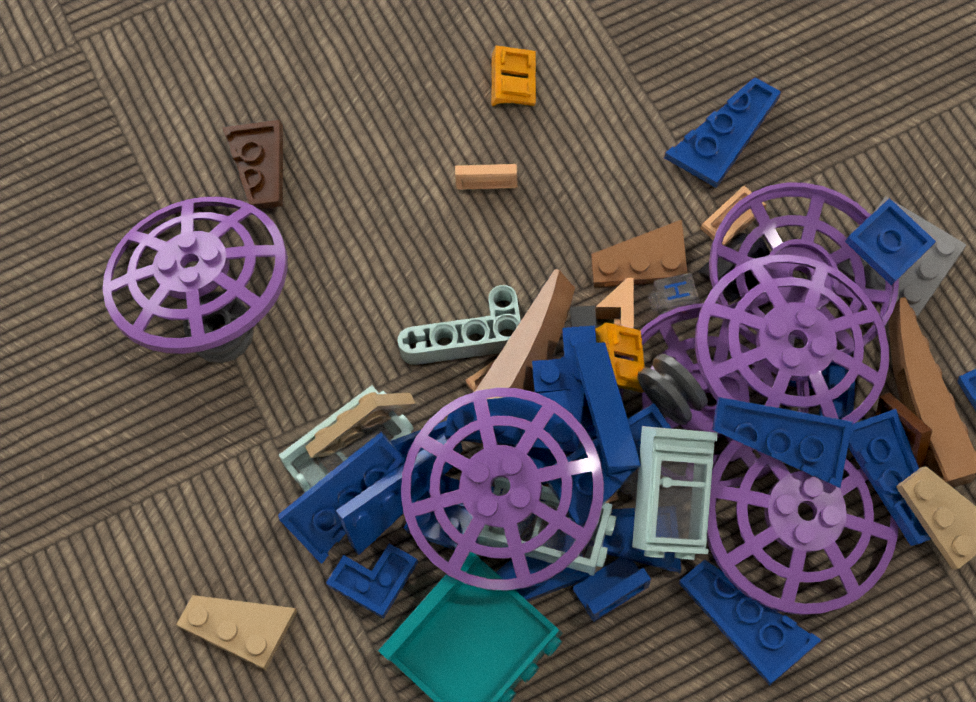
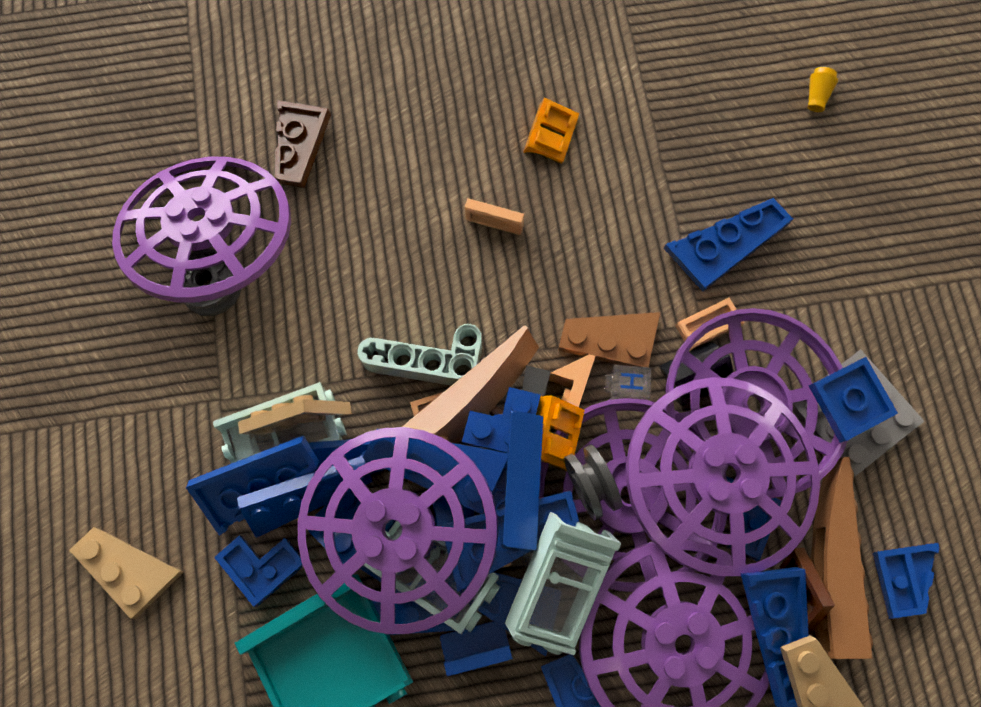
camera: 15 degrees right, 5 degrees up
blue wing [712,397,853,488] -> none

